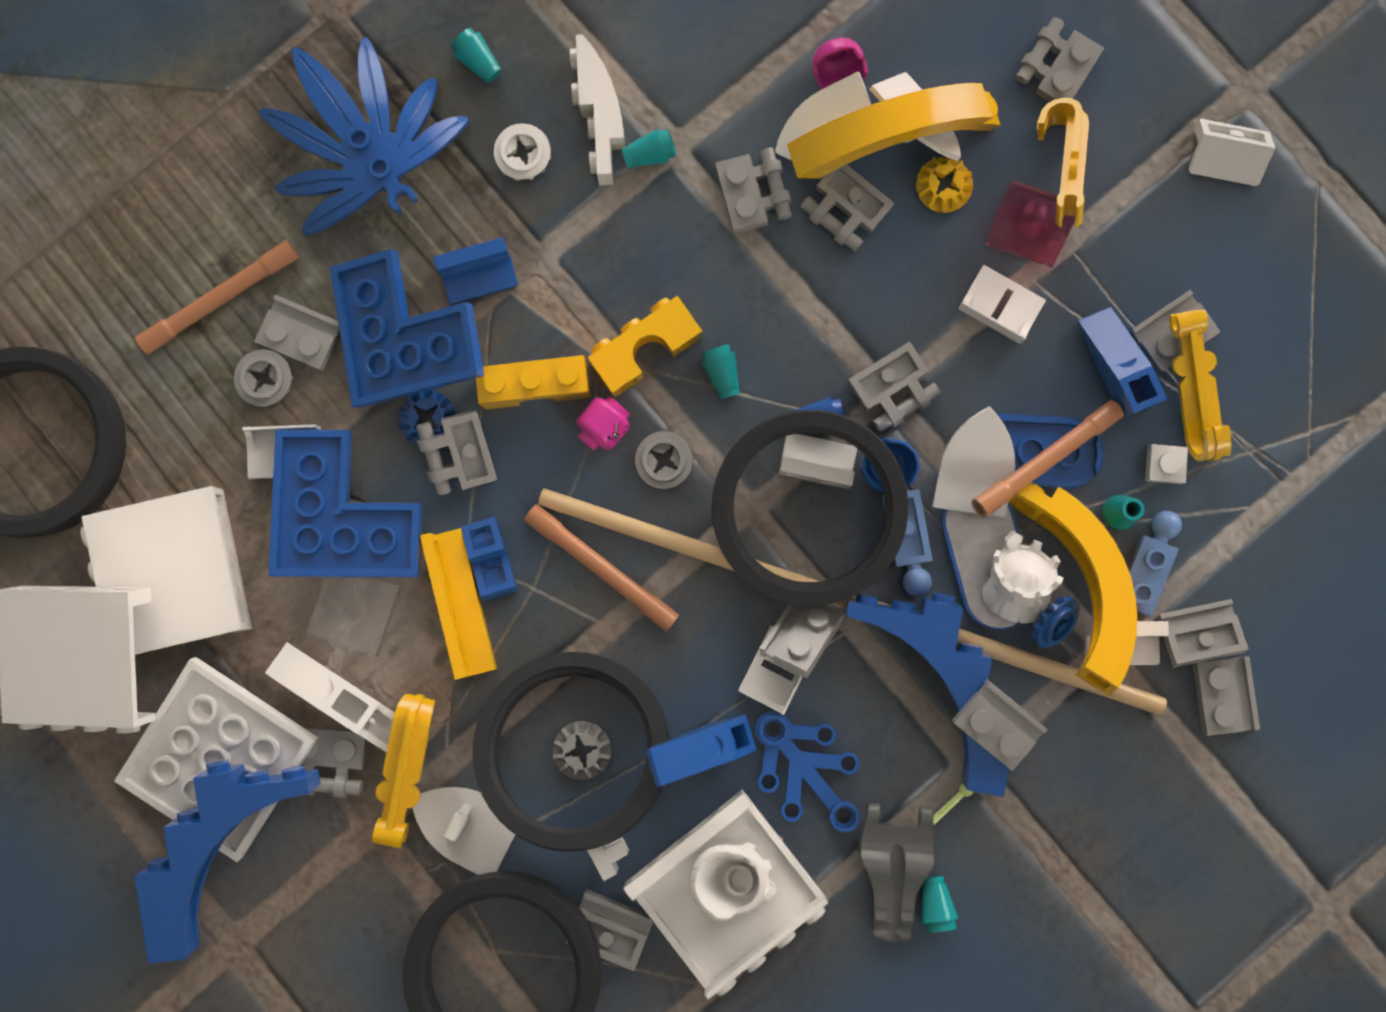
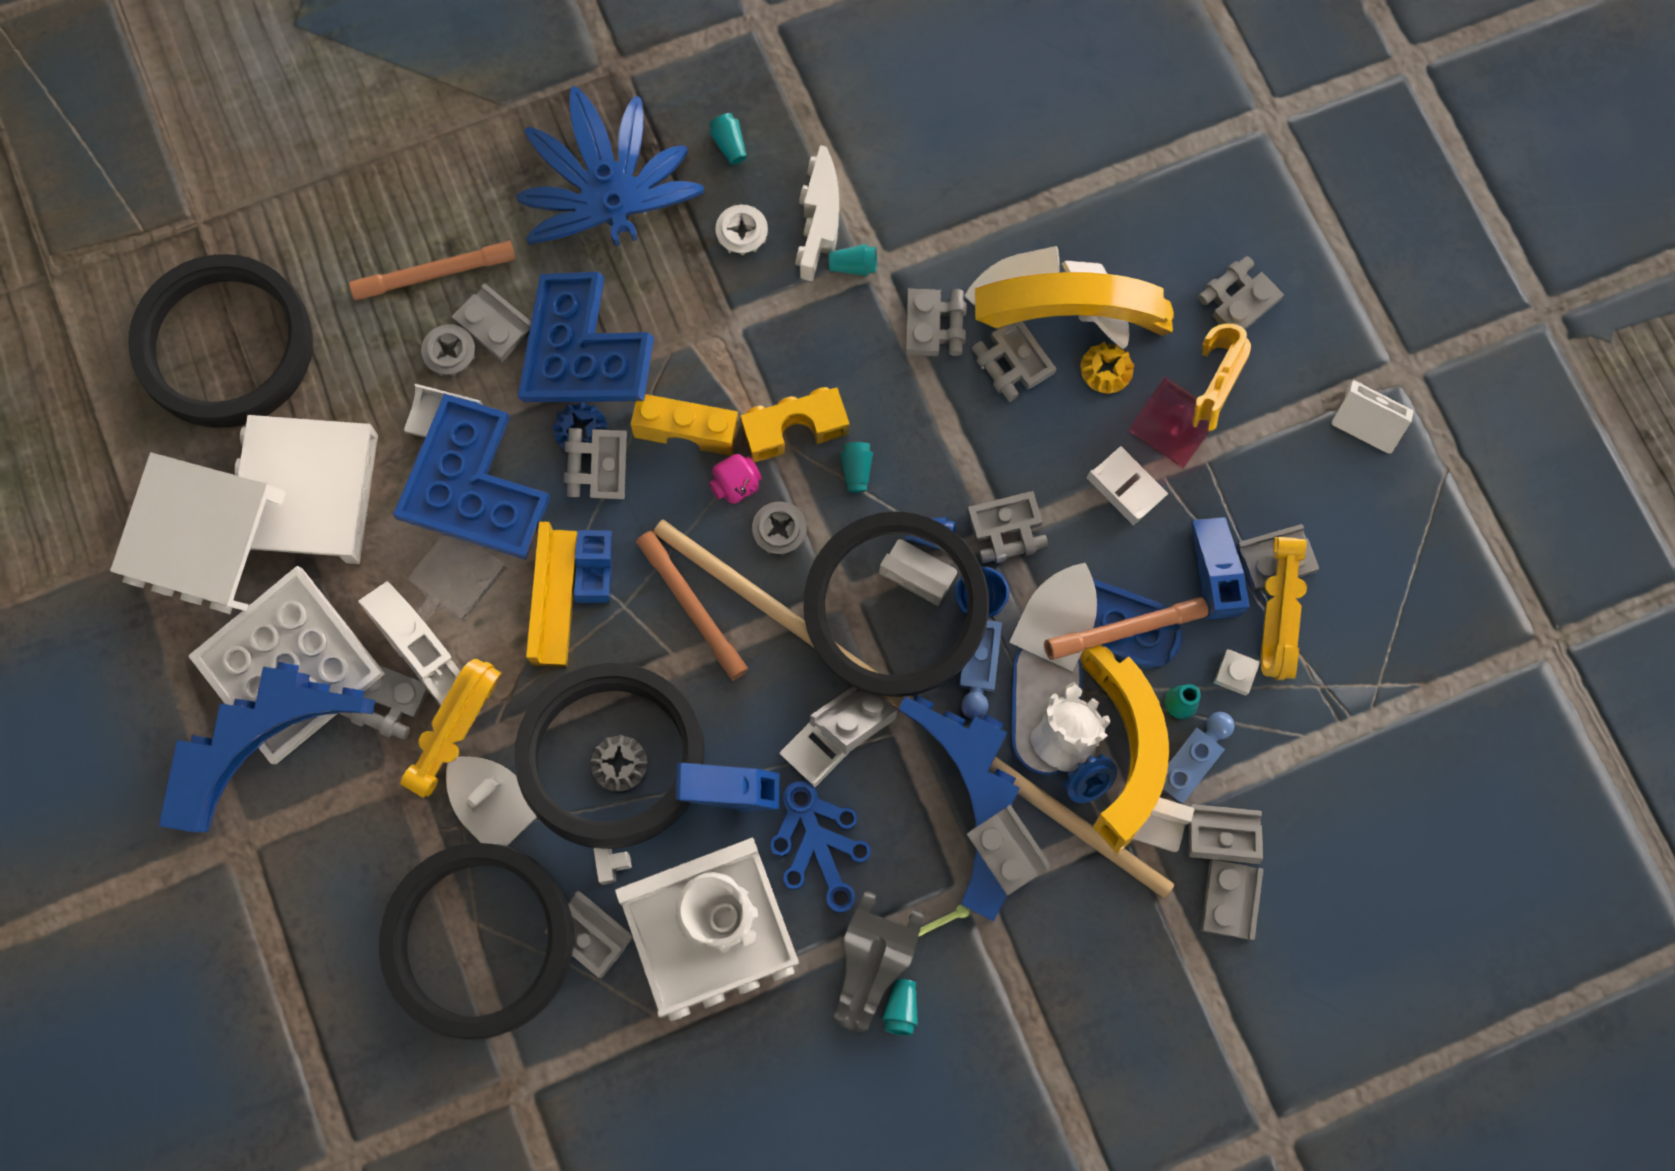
camera: 10 degrees right, 10 degrees down
blue panel [433,237,518,305] -> none
dark pink hair [811,37,868,90] -> none

